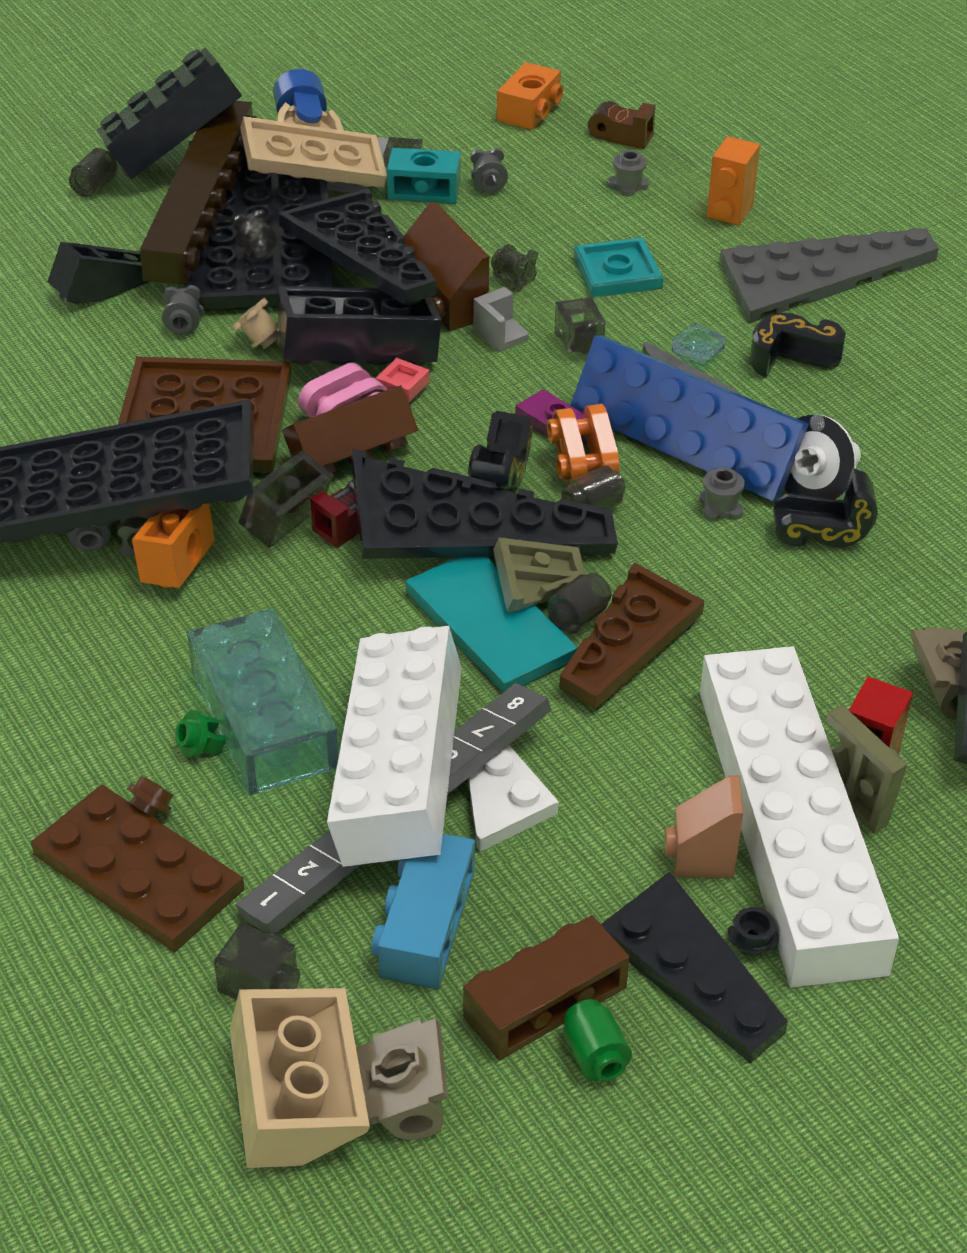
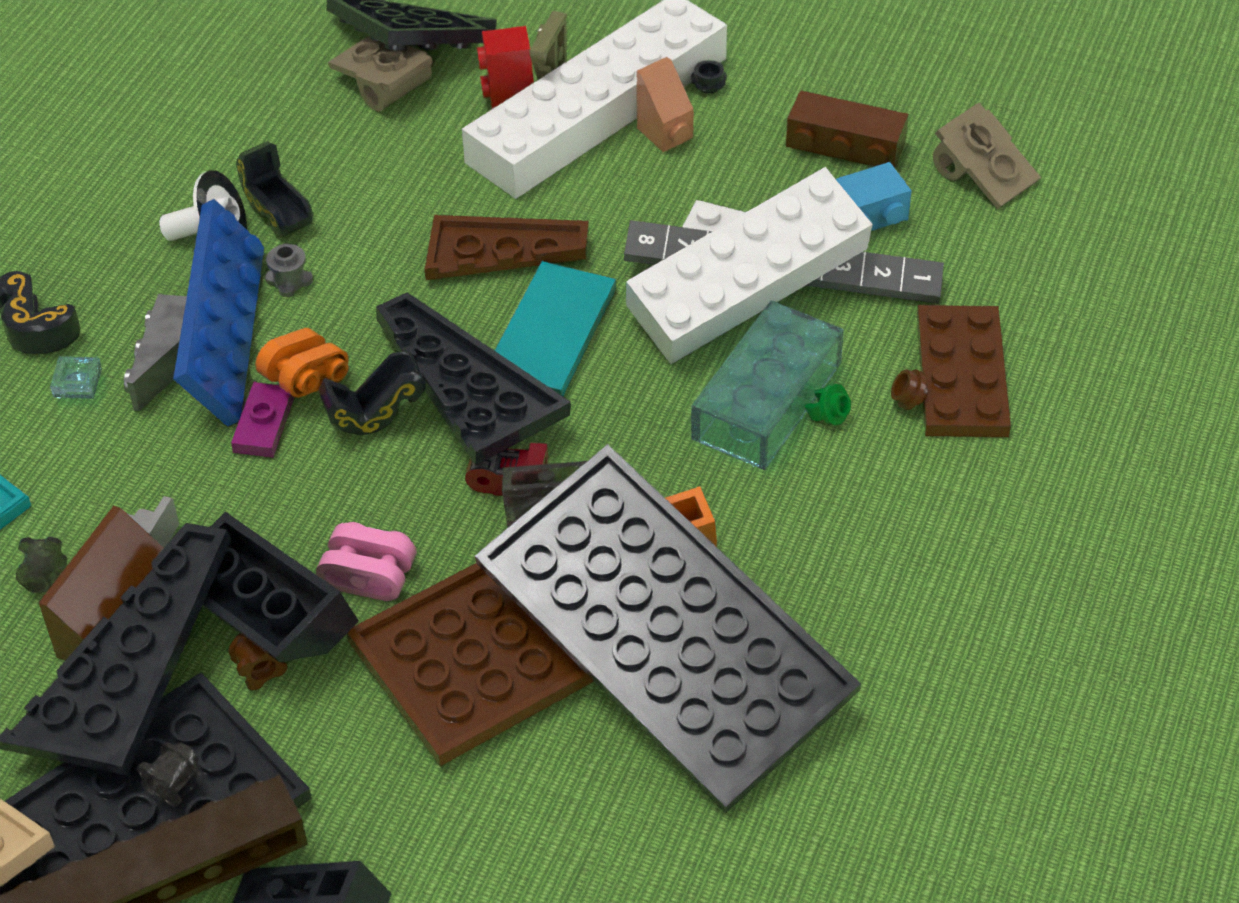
camera: 125 degrees left, 5 degrees up
dark grey brick [162,285,204,334] -> none
clear smoke brick [214,923,301,1000] -> none
tan brick [230,298,279,349] -> none
tan slope [230,988,370,1168] -> none
reddish brown brick [282,385,419,478] -> none
coral plate [376,358,430,403] -> none
olive wing [493,538,587,612] -> none
clear smoke brick [547,573,612,633] -> none
clear smoke brick [554,297,606,355] -> none
clear smoke brick [561,466,625,509] -> none
green brick [563,999,632,1081] -> none
black wing [601,871,788,1064] -> none

